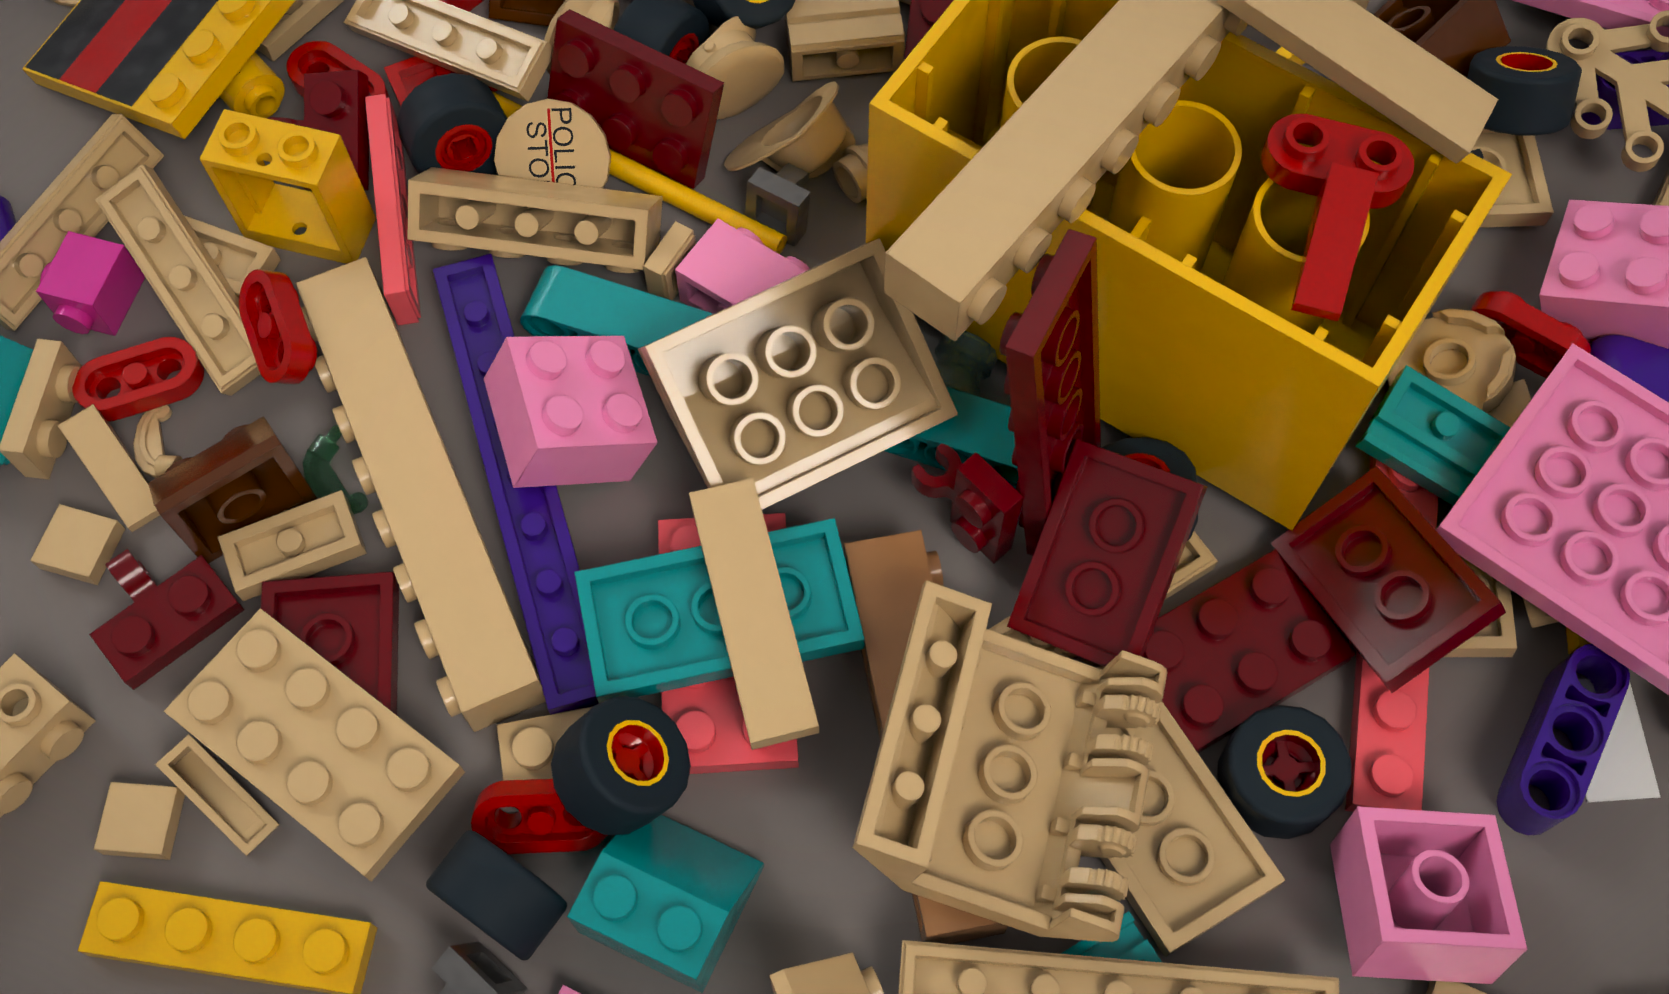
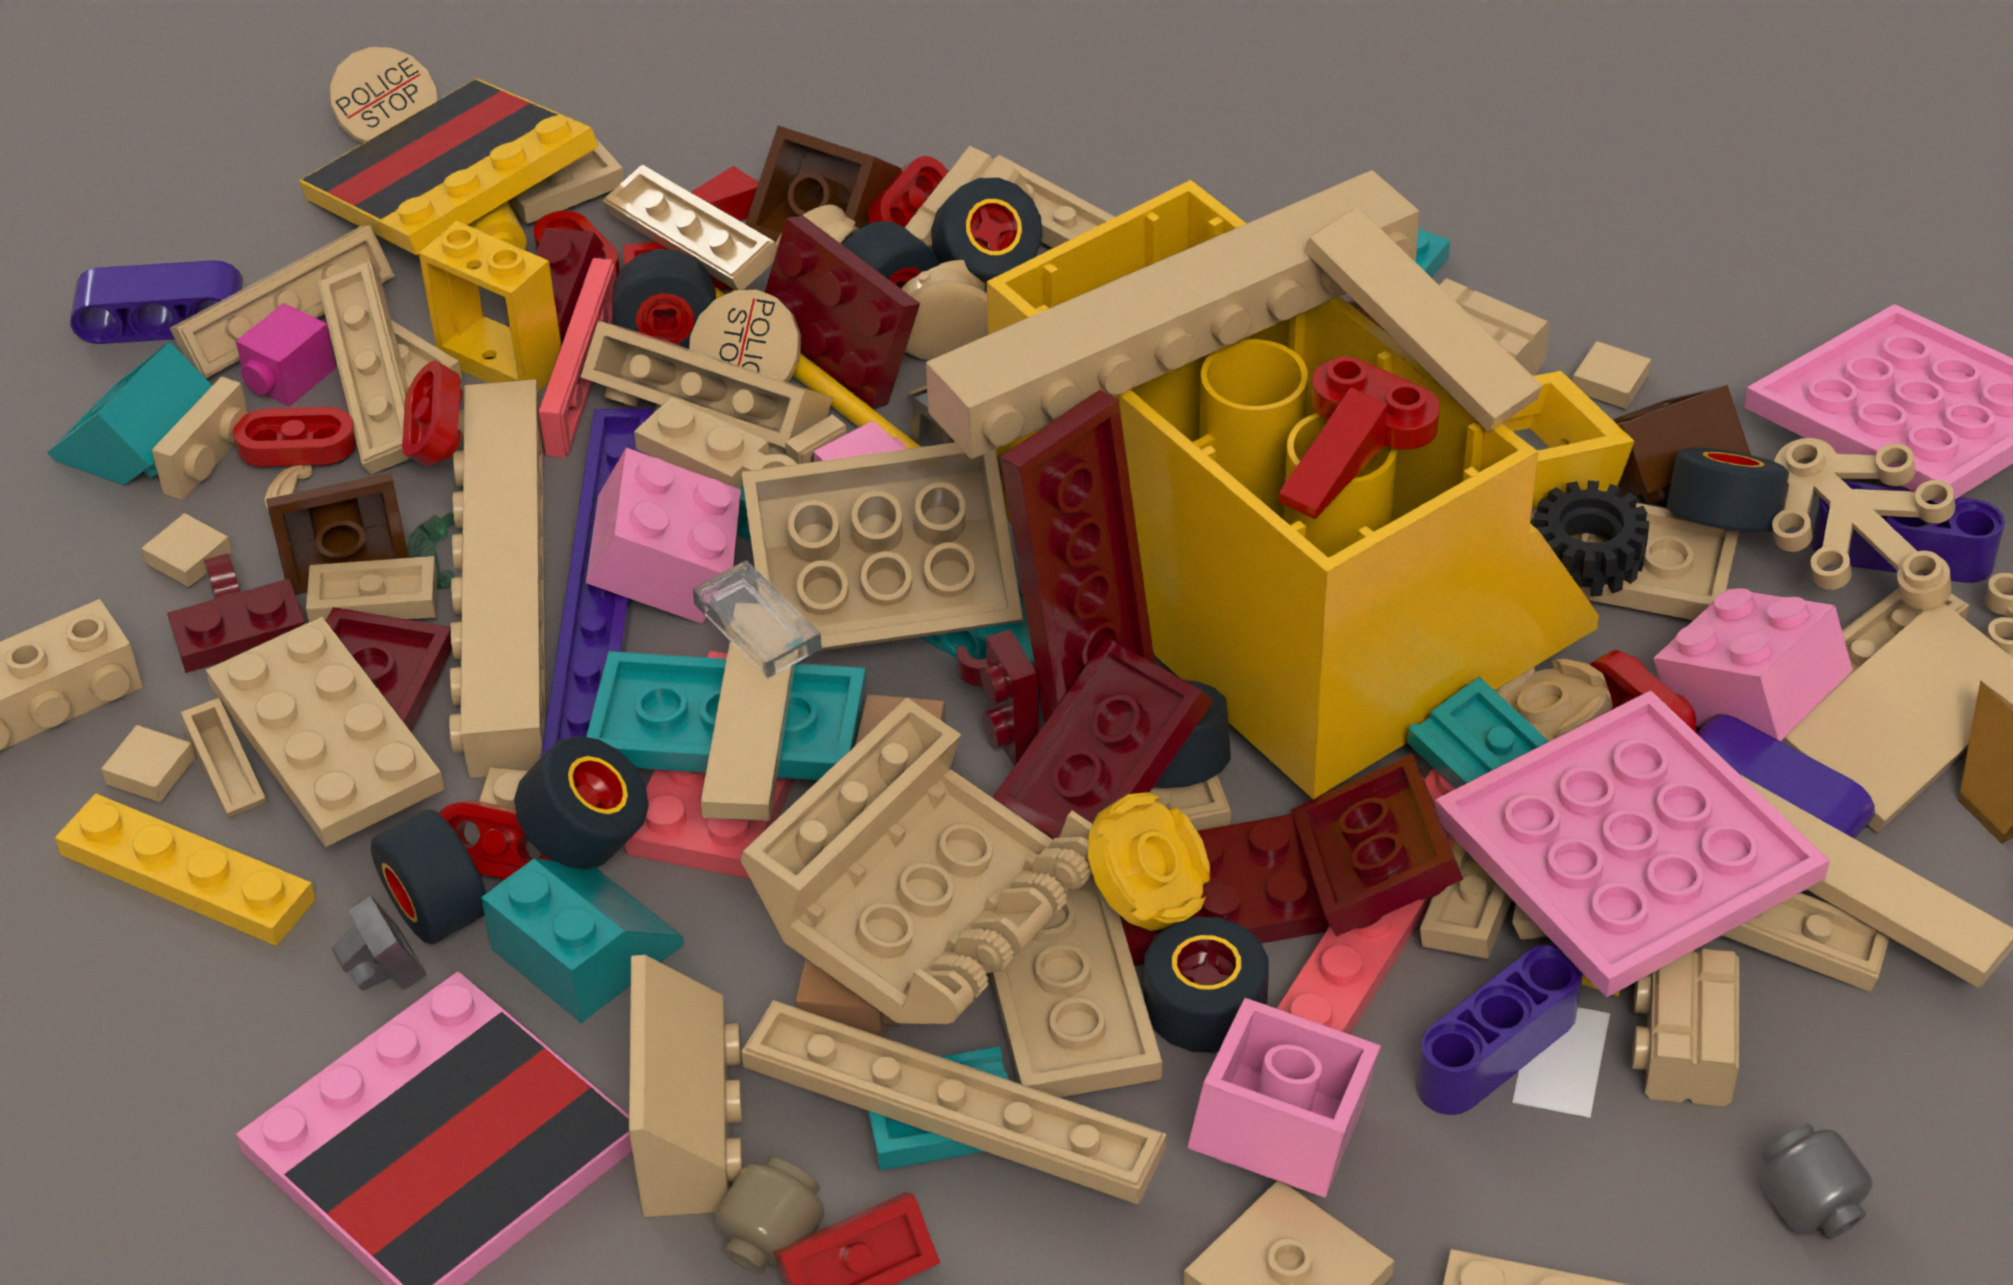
camera: 20 degrees right, 20 degrees down
tan piece [57,404,160,532] -> none
none -> tan plate [634,397,796,489]
none -> clear tile [692,560,822,678]
none -> yellow tile [1088,793,1210,931]

